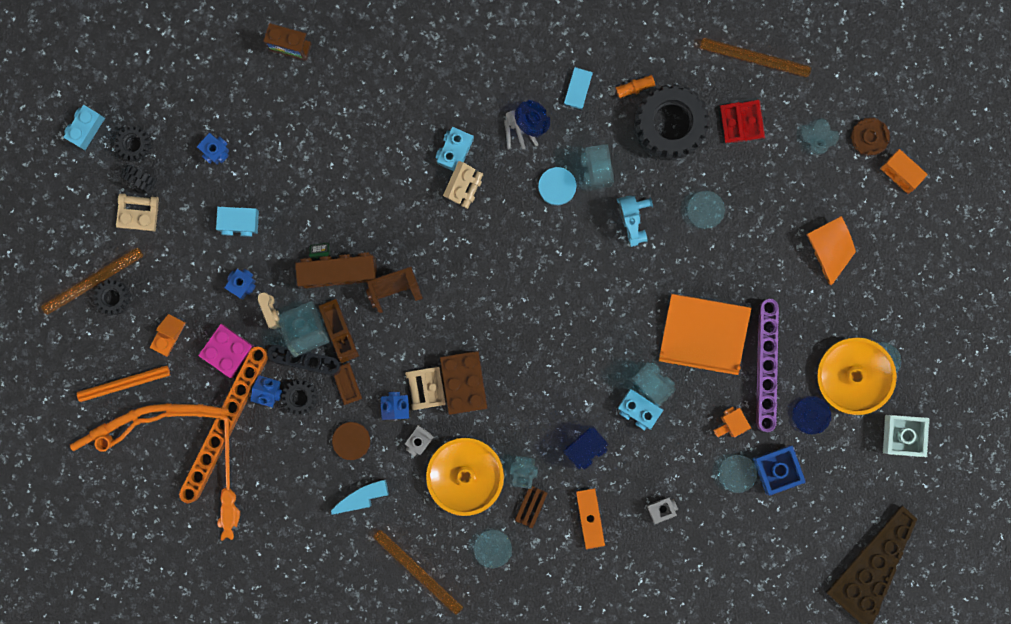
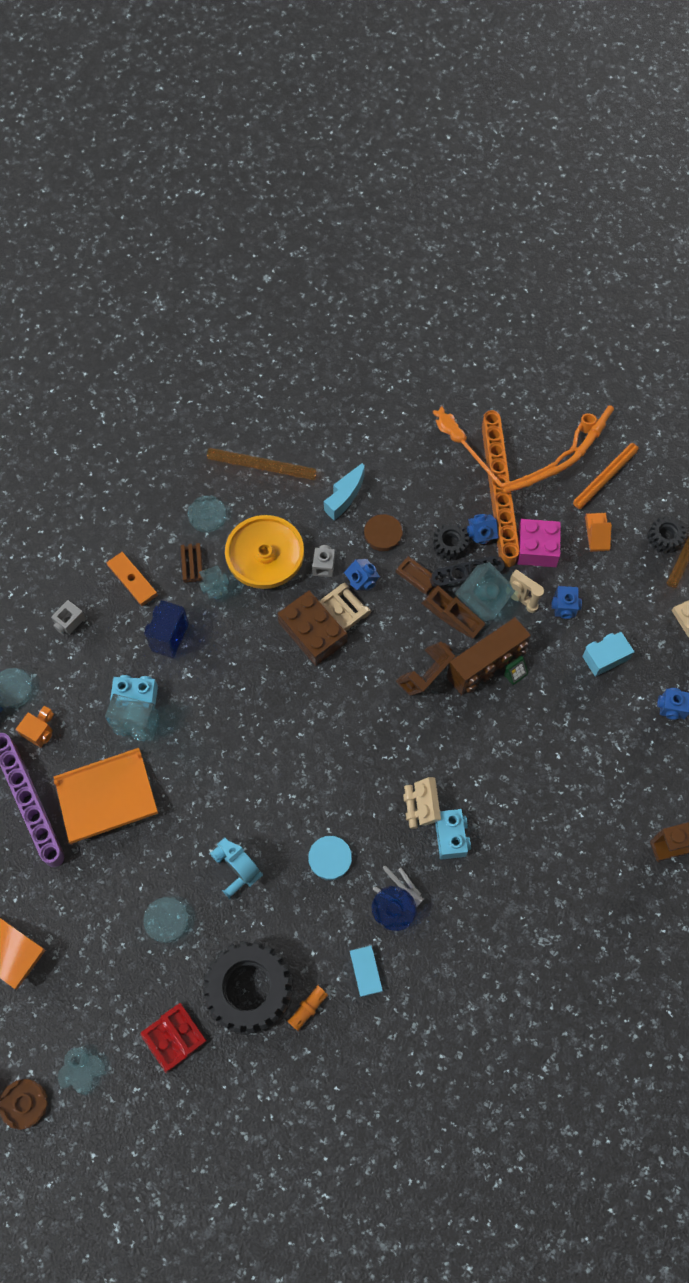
camera: 150 degrees right, 20 degrees down
clear light blue brick [580,144,614,191] -> none
clear orange axle [700,38,811,77] -> none

